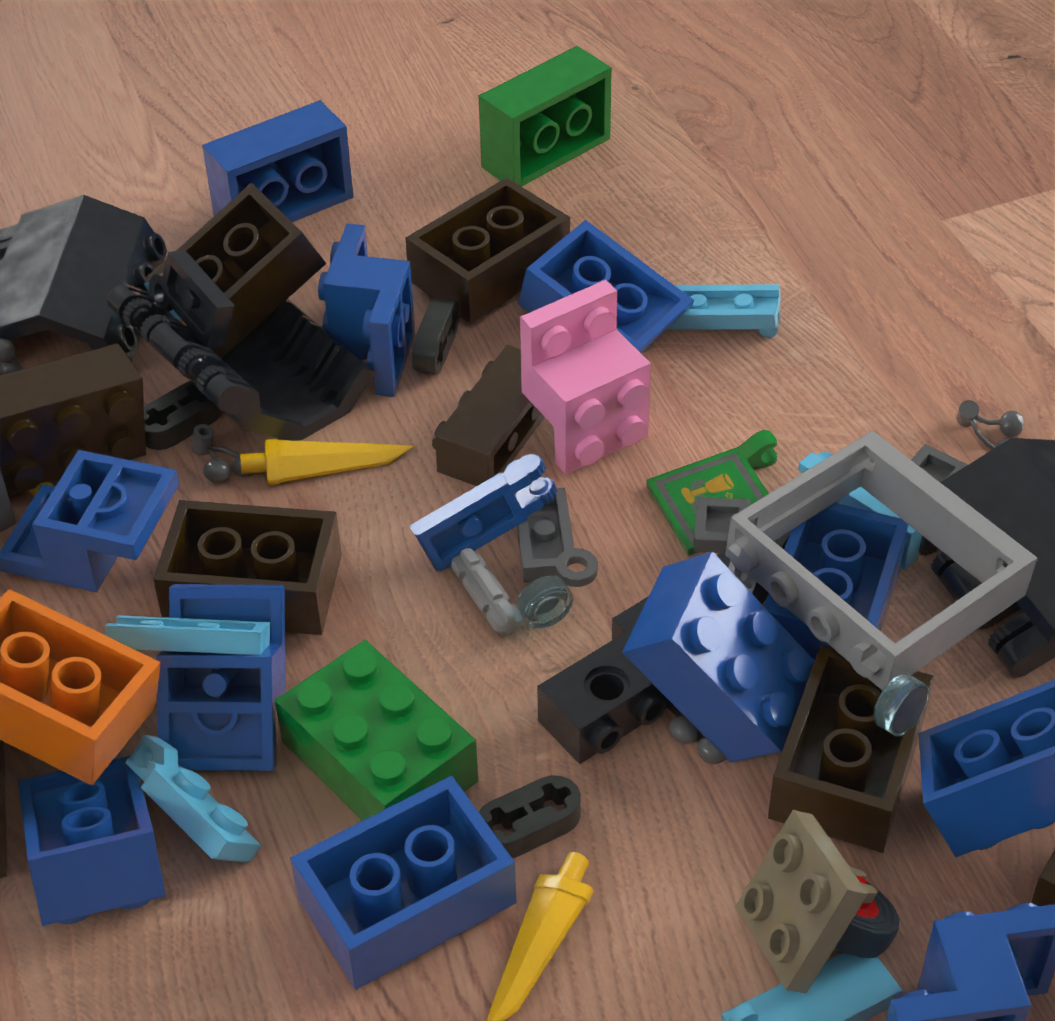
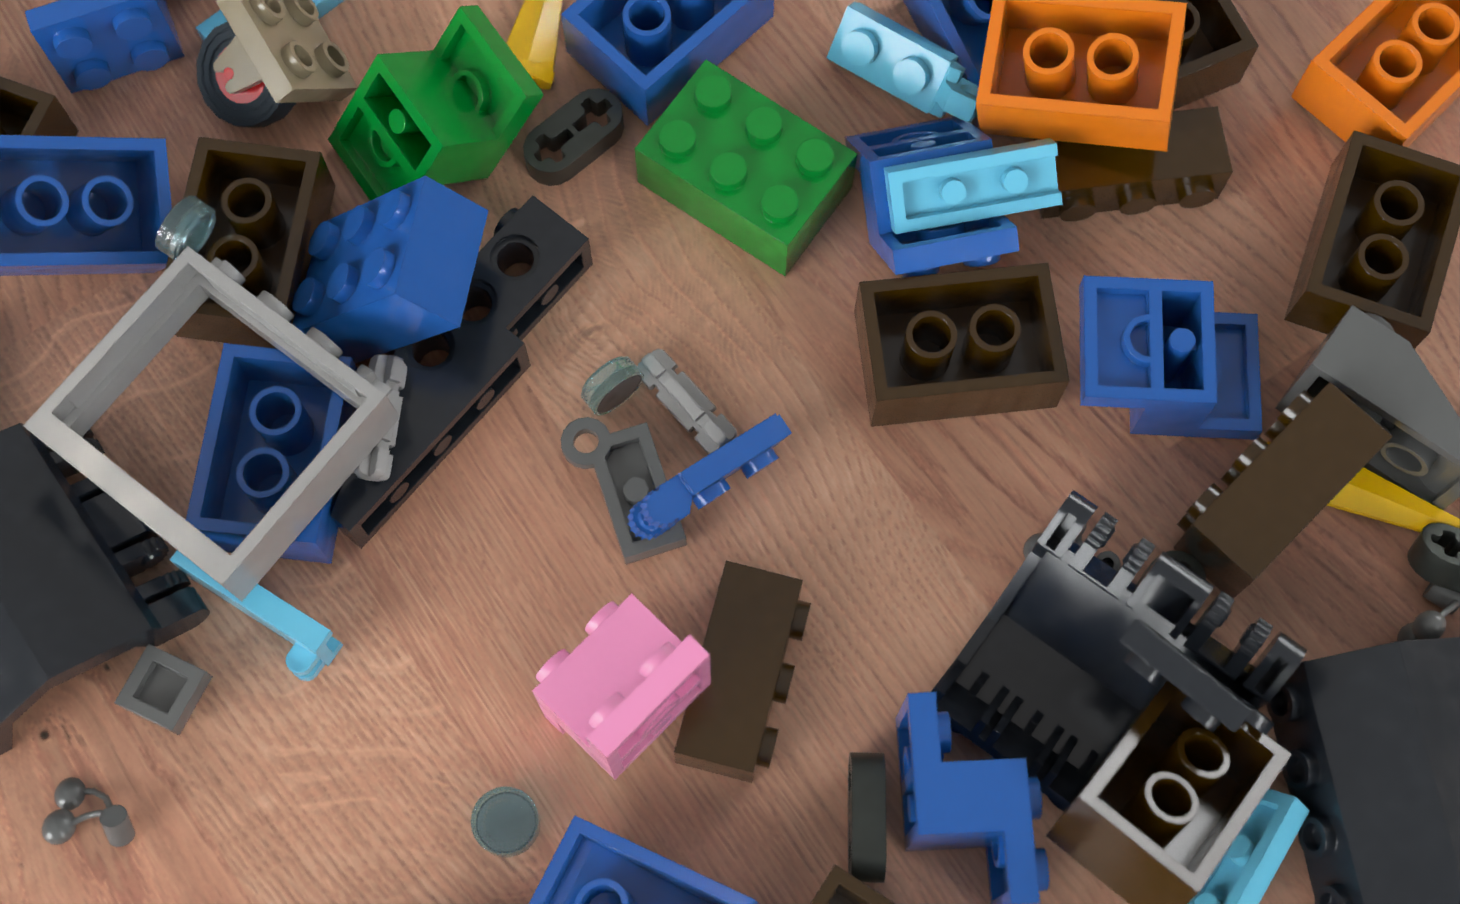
camera: 165 degrees right, 25 degrees up
yellow bar [240,439,415,485] -> none
green flag [646,430,777,556] -> none
dark grey plate [694,497,750,553] -> none
none -> green bracket [328,5,544,201]
none -> clear light blue tile [471,787,540,857]

